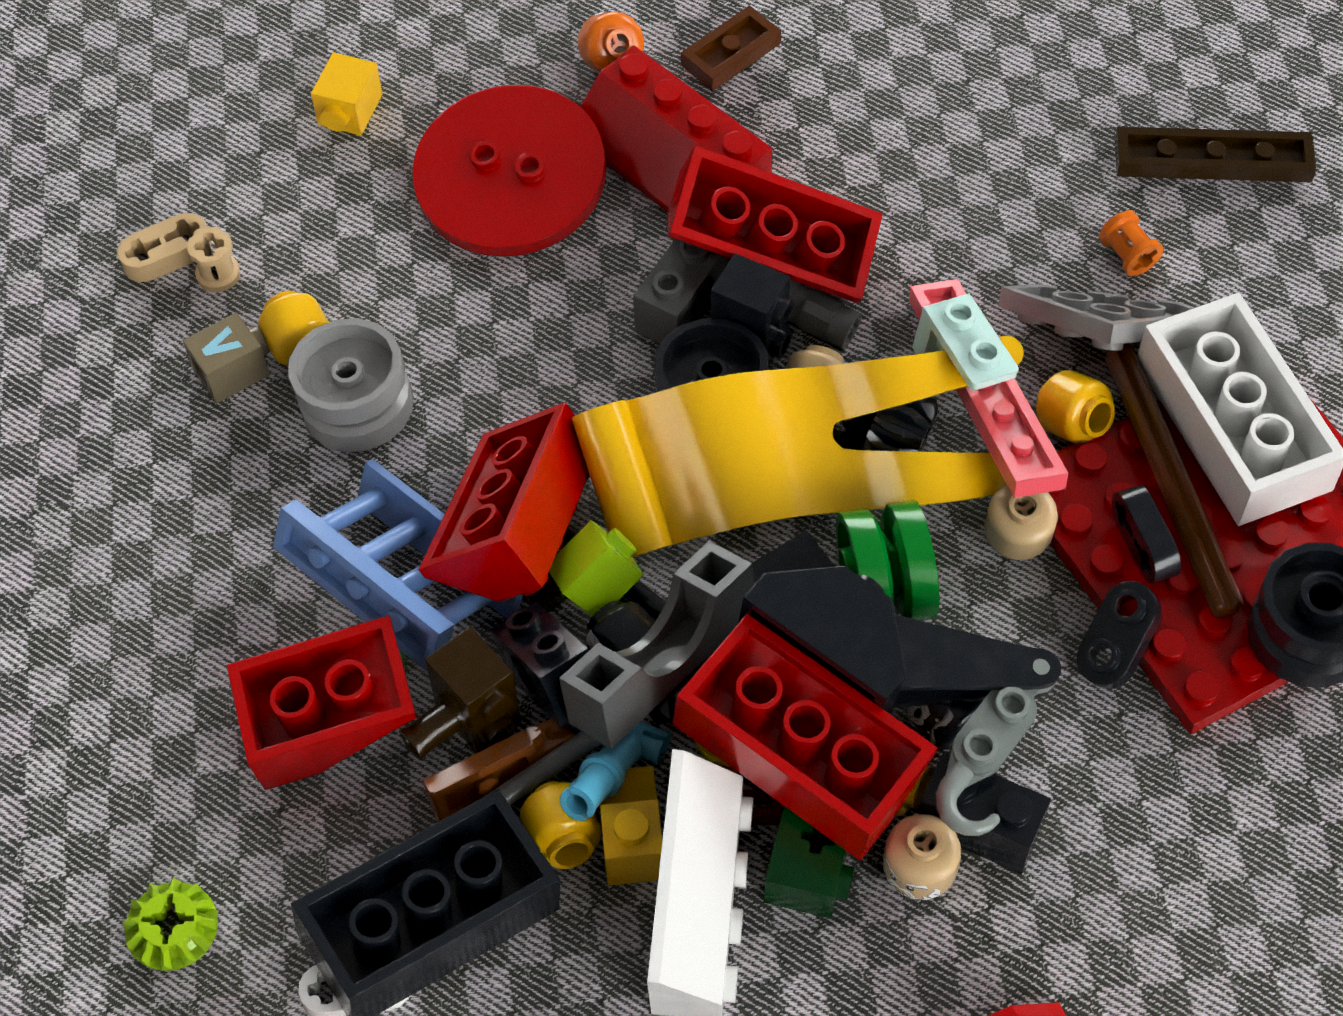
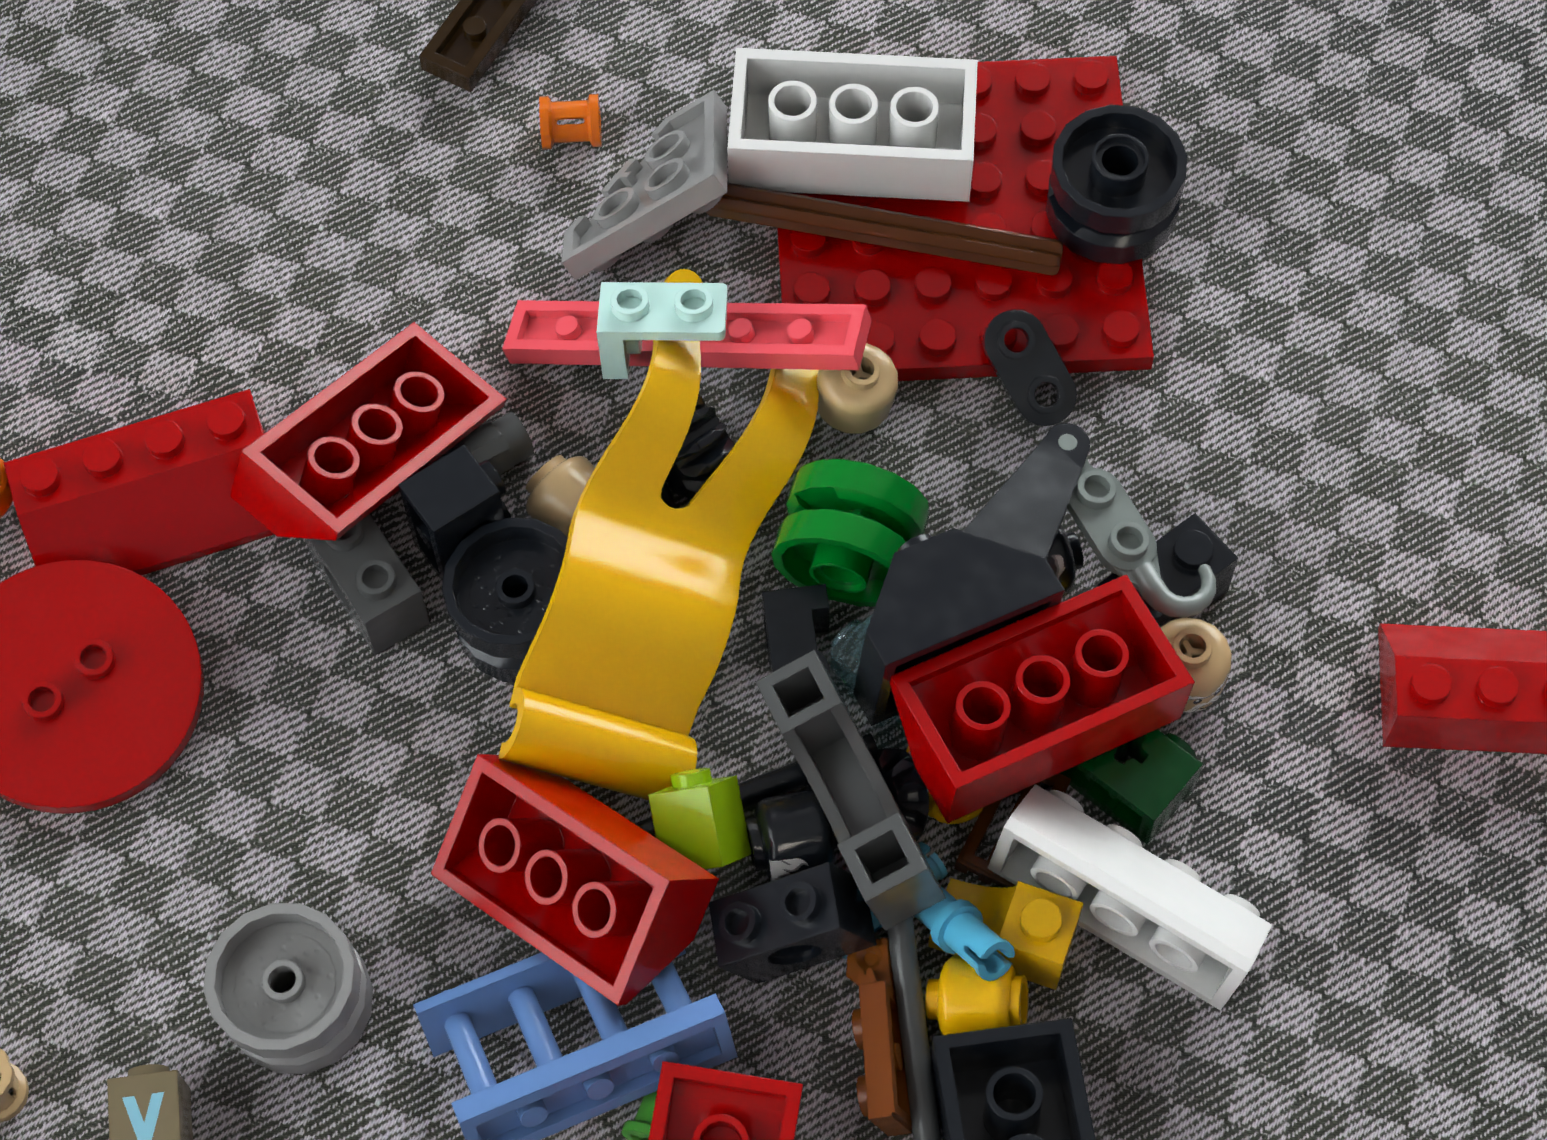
camera: 65 degrees left, 5 degrees up
yellow head [258,291,329,366] -> none
dark brown brick [399,626,521,760] -> none
reddish brown plate [681,5,781,92] -> none
yellow head [1036,370,1115,444] -> none
black beam [1112,485,1181,584] -> none

